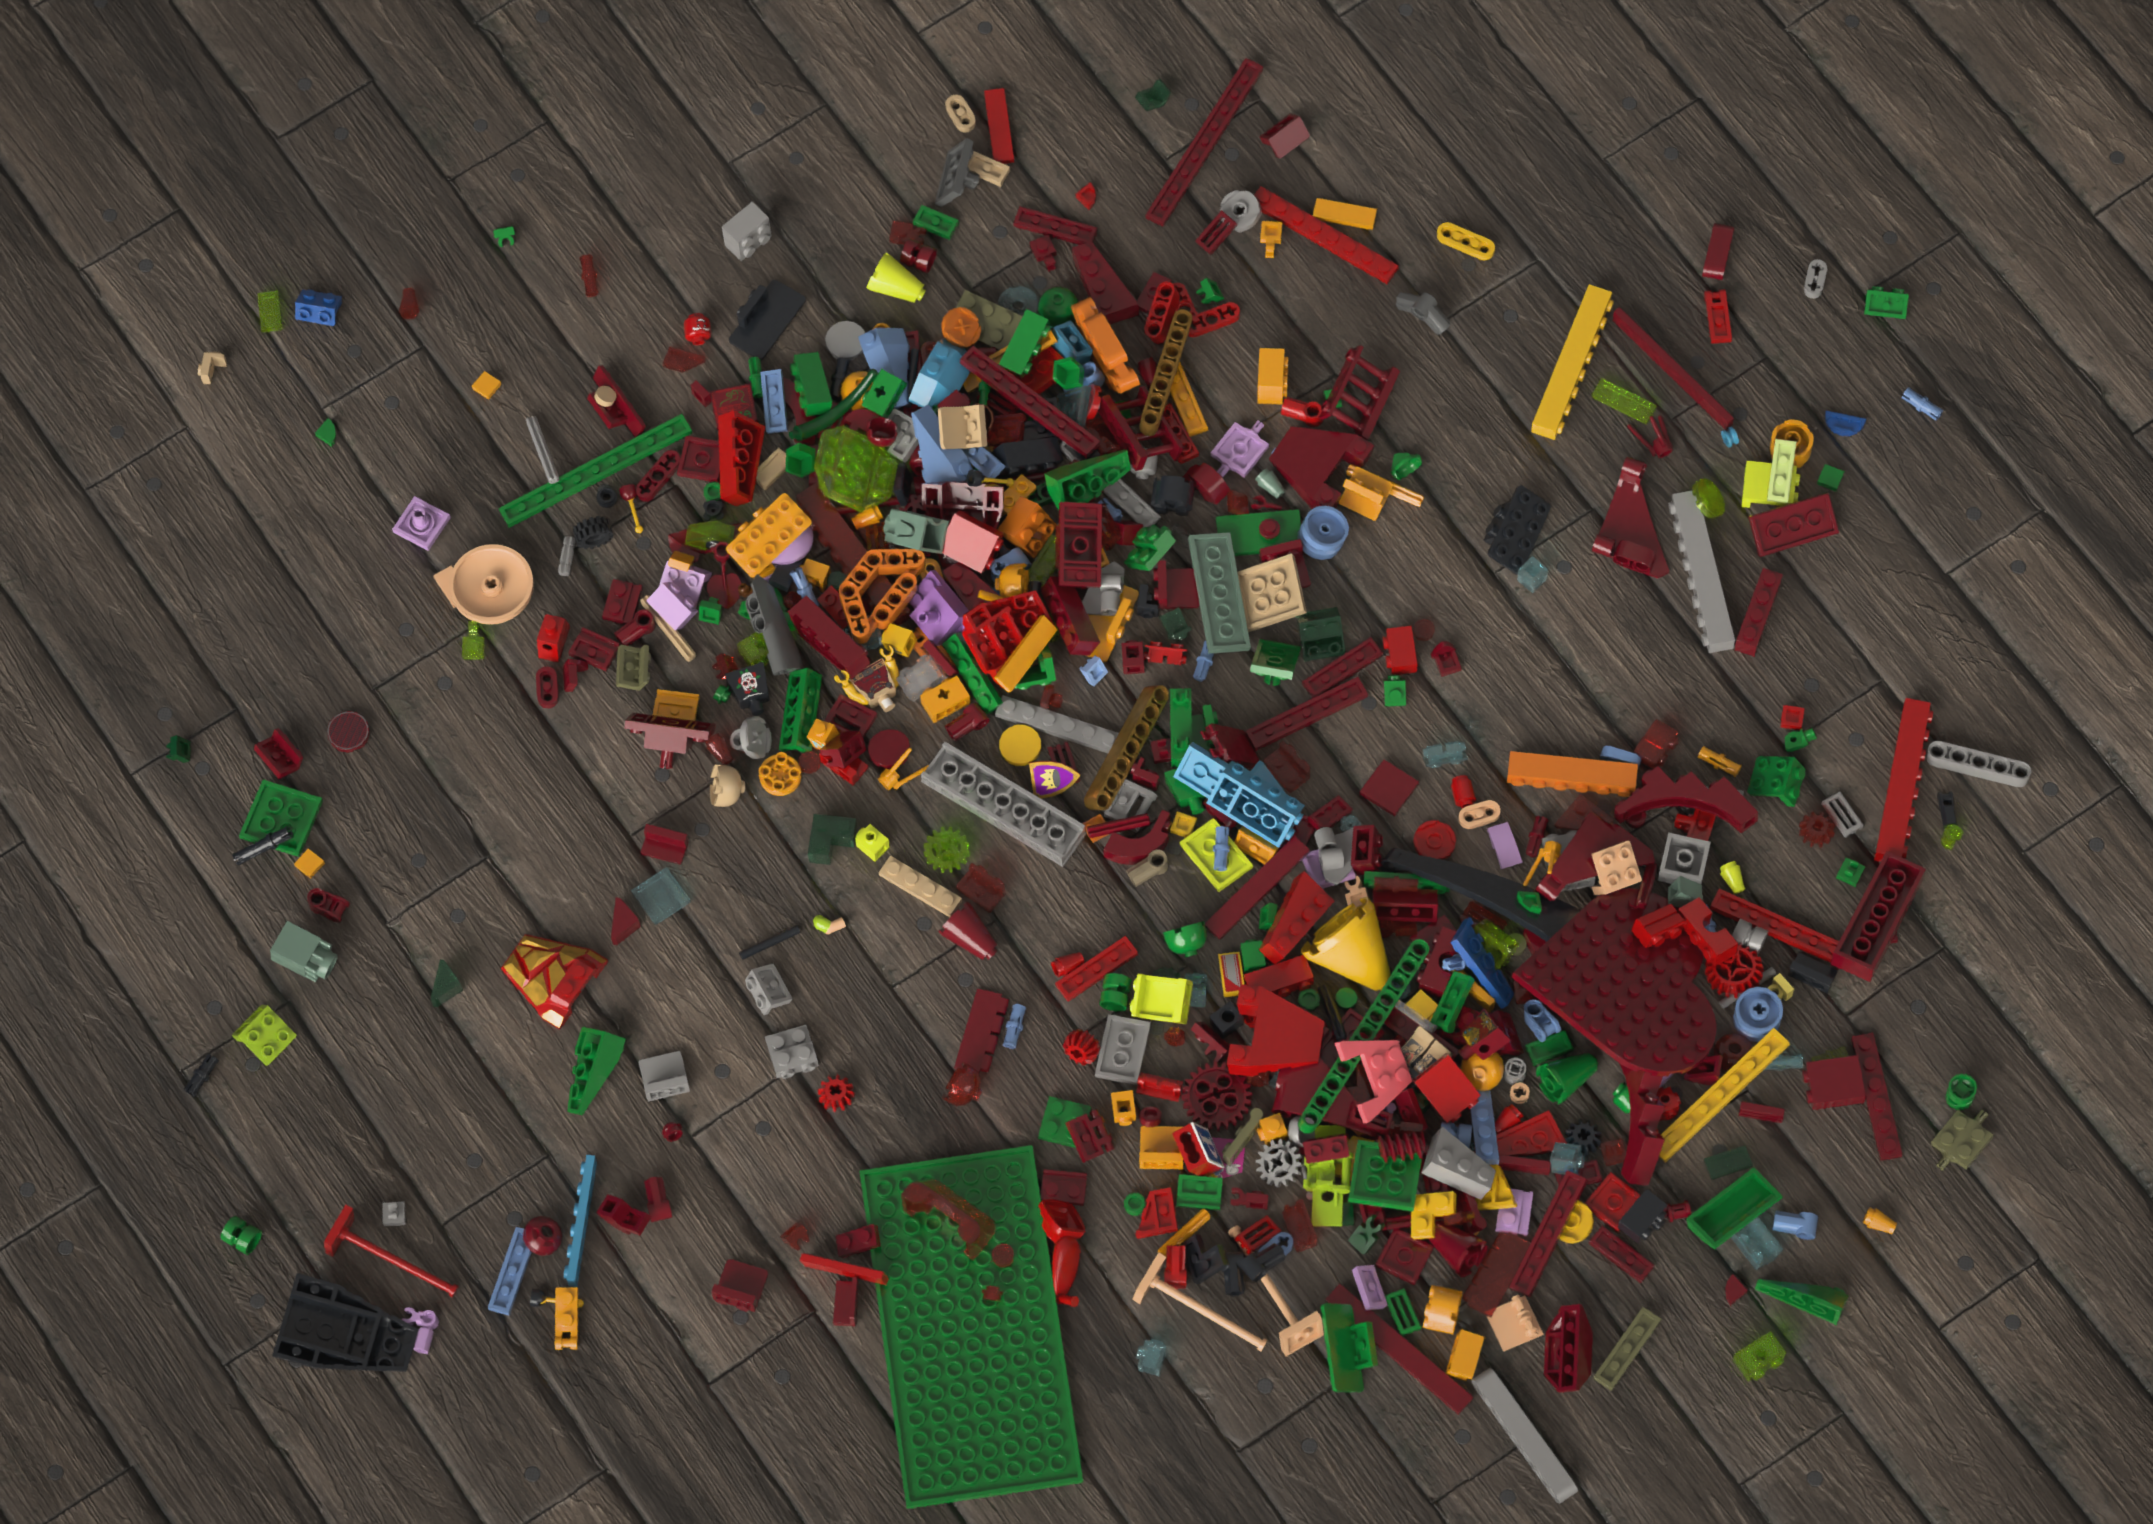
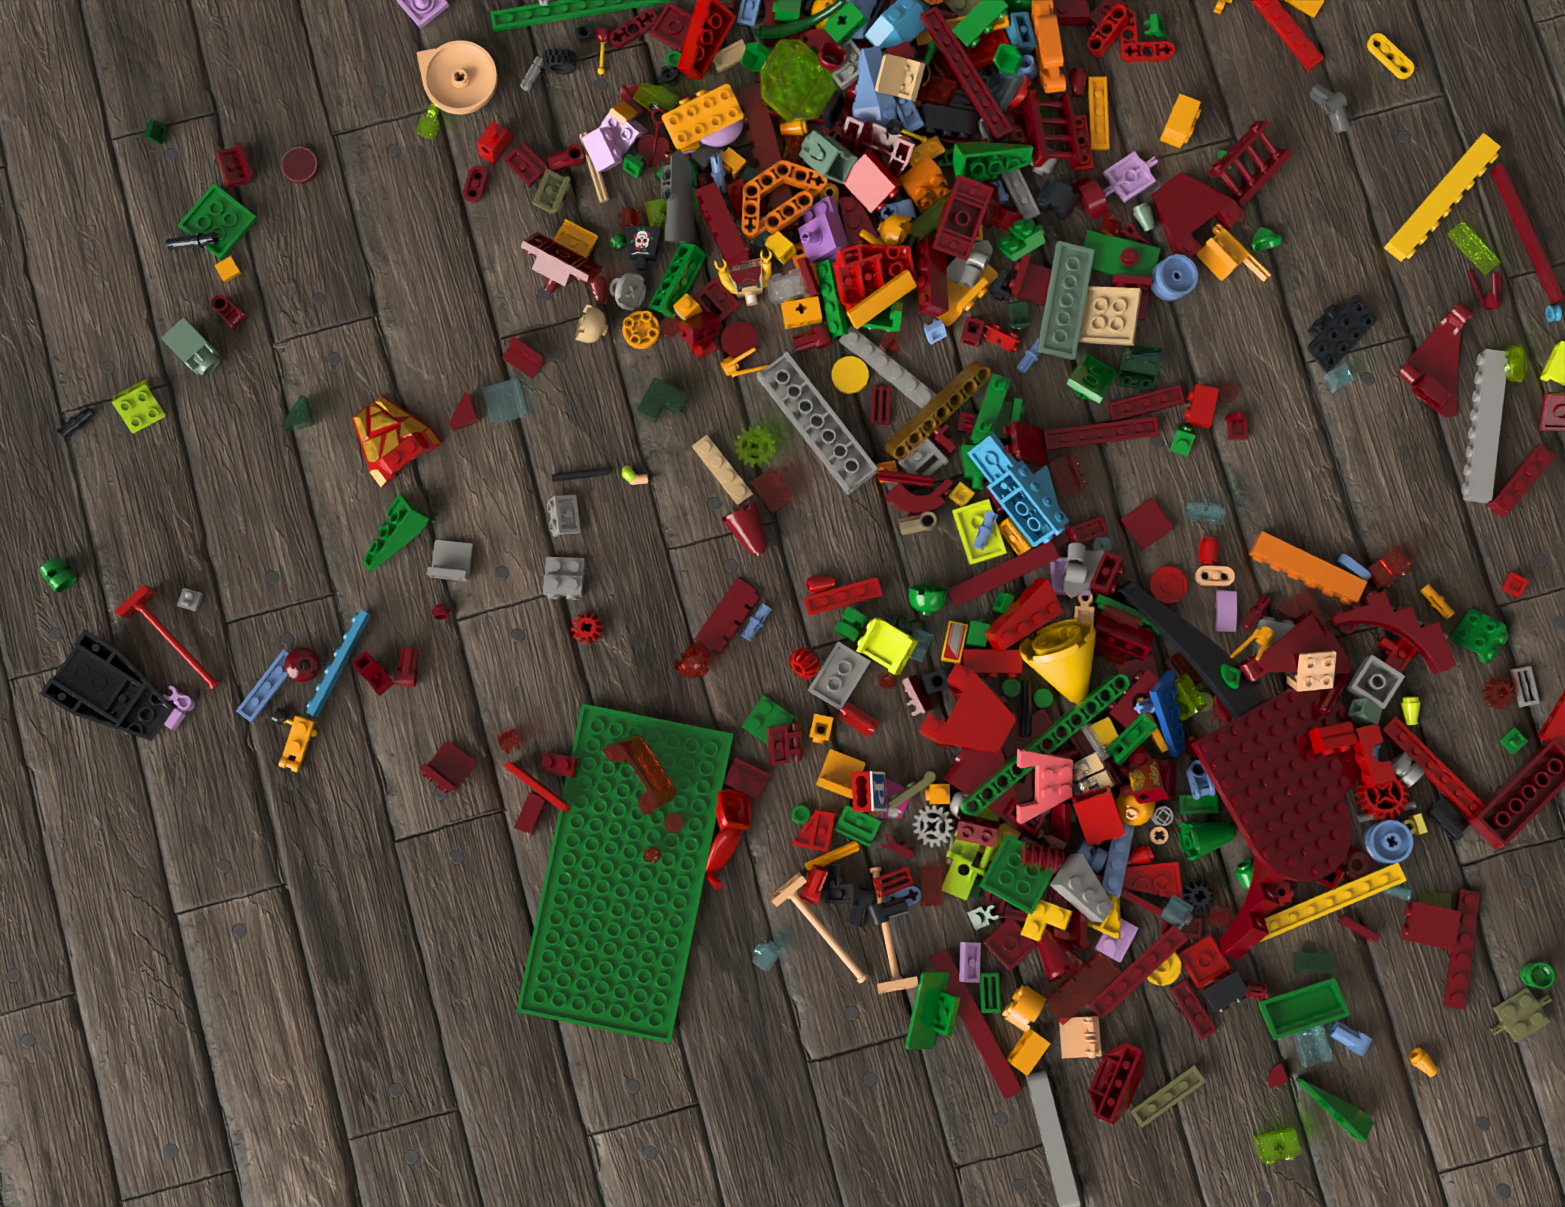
camera: 20 degrees right, 15 degrees up
dark red tile [563,659,588,692] -> none
dark red plate [602,579,643,624] -> none
neon yellow brick [855,824,890,862] -> none
shield [1029,761,1081,799] -> none
pearl gold beam [1139,309,1192,436] -> none
dark red tile [1140,1107,1162,1127] -> none
dark red gear [1181,1062,1252,1132] -> none
red piece [1281,397,1323,427] -> none
green piece [1785,728,1817,752] -> none

